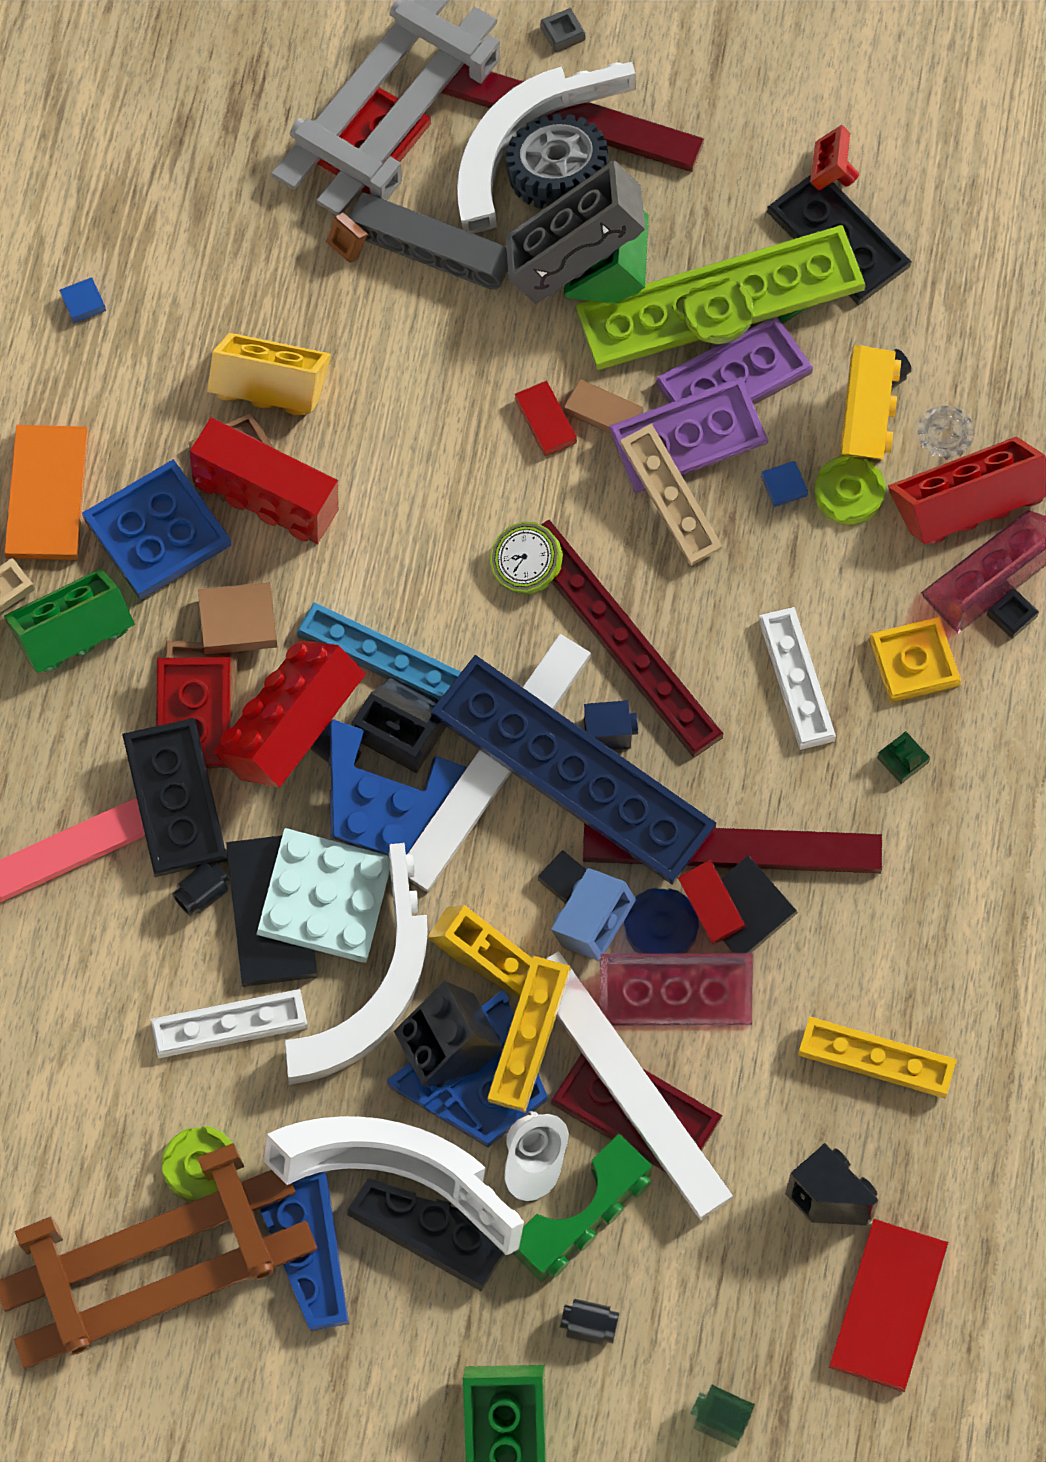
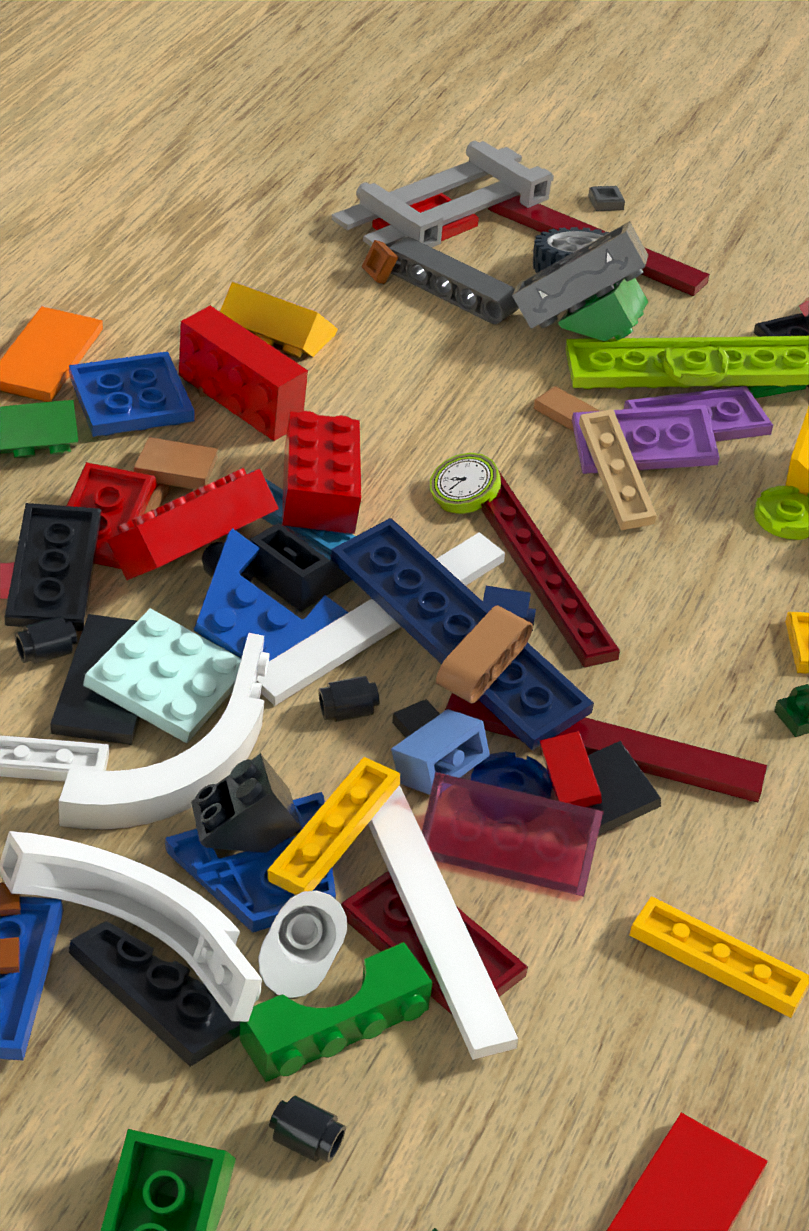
camera: 10 degrees right, 25 degrees down
blue tile [60,277,106,323] -> none
yellow slope [427,905,533,999] -> none
white arch [457,62,636,234] -> none
red tile [515,380,577,456] -> none
white tile [759,607,836,750] -> none
blue tile [761,461,808,507] -> none
black slope [785,1143,879,1226] -> none
none -> red brick [282,411,362,534]
none -> black brick [318,676,380,722]
none -> medium nougat beam [436,605,533,704]

